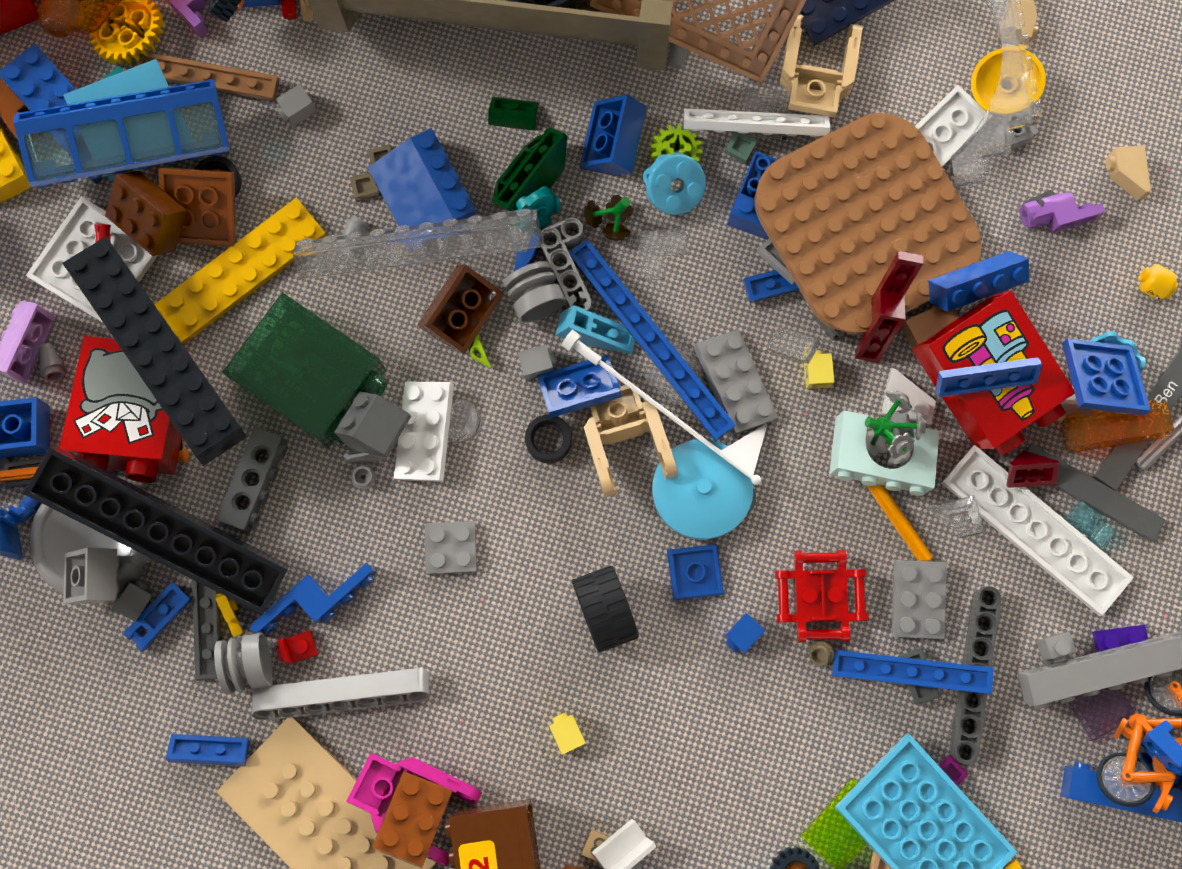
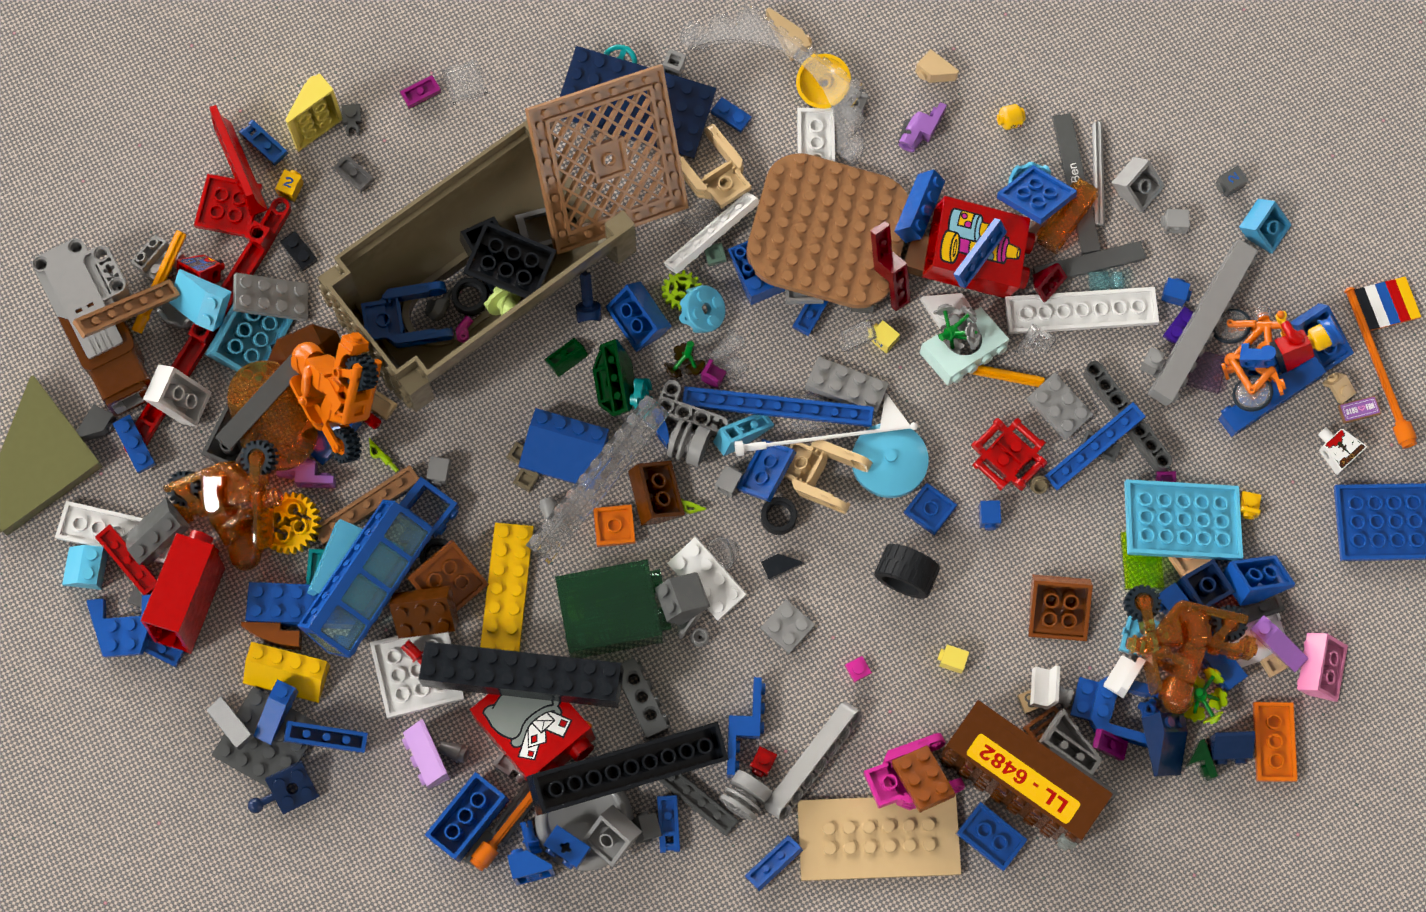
camera: 50 degrees left, 5 degrees down
yellow plate [216,593,243,637] -> none
none -> lime hand [369,437,399,473]
none -> blue window [399,477,459,538]
none -> blue brick [543,825,591,869]
none -> dark blue piece [575,271,602,323]
none -> orange plate [593,504,635,547]
none -> magenta panel [701,359,727,389]
none -> blue plate [711,97,752,133]
none -> black slope [761,554,804,580]
none -> dark pink plate [845,656,872,683]
none -> dark orange slope [1028,574,1093,641]
none -> blue brick [1161,277,1192,307]

